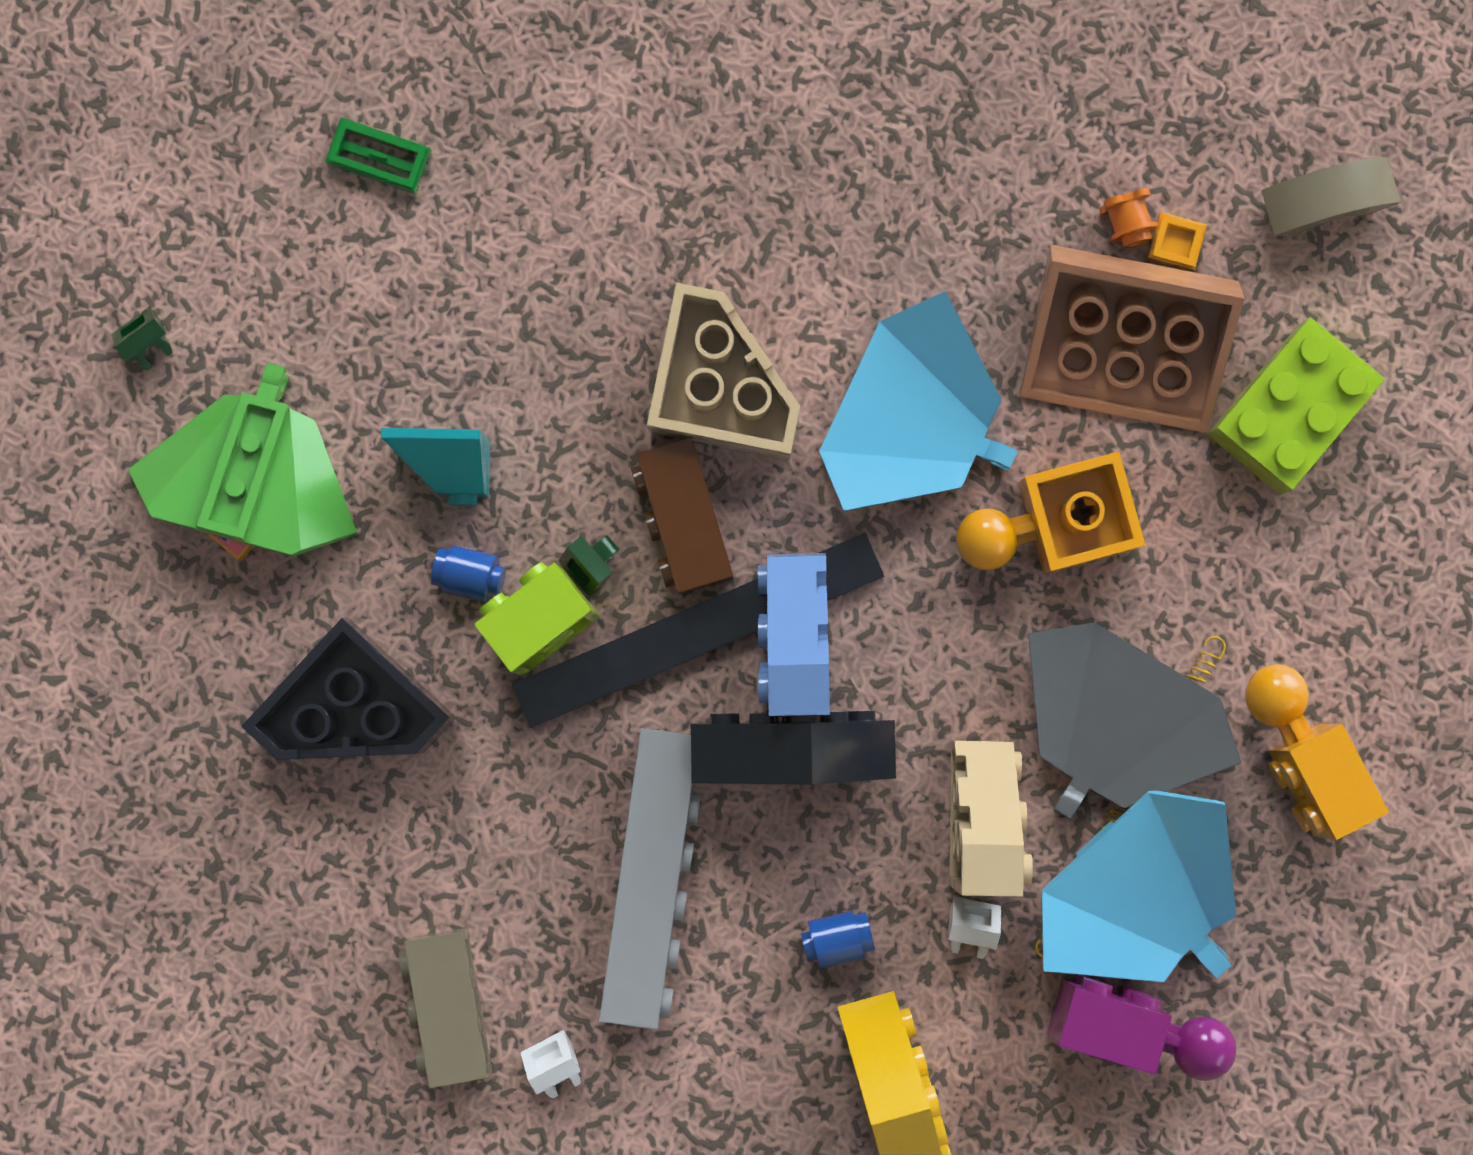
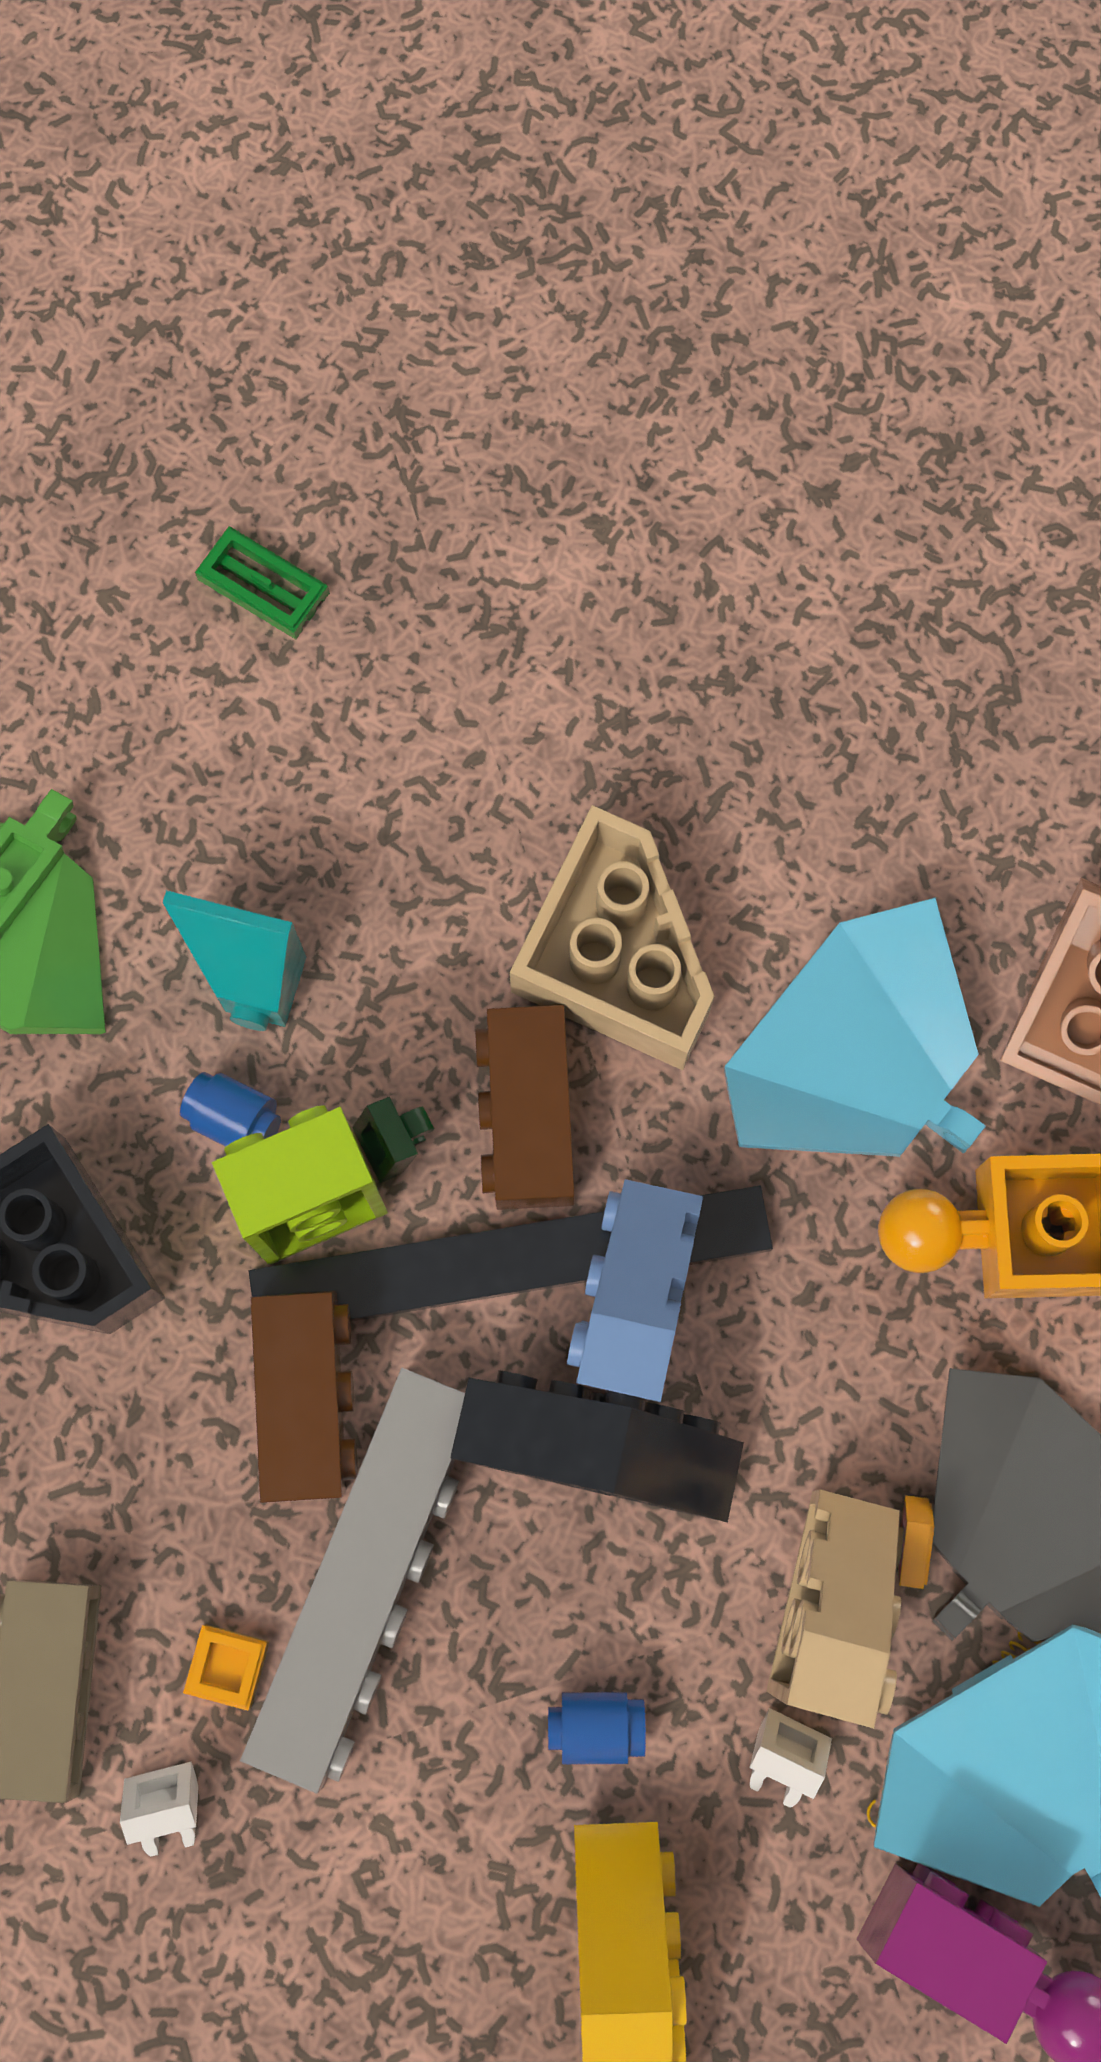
camera: 10 degrees right, 10 degrees down
none -> light orange tile [183,1624,270,1711]
none -> reddish brown brick [250,1290,358,1503]
none -> light orange tile [898,1495,935,1589]

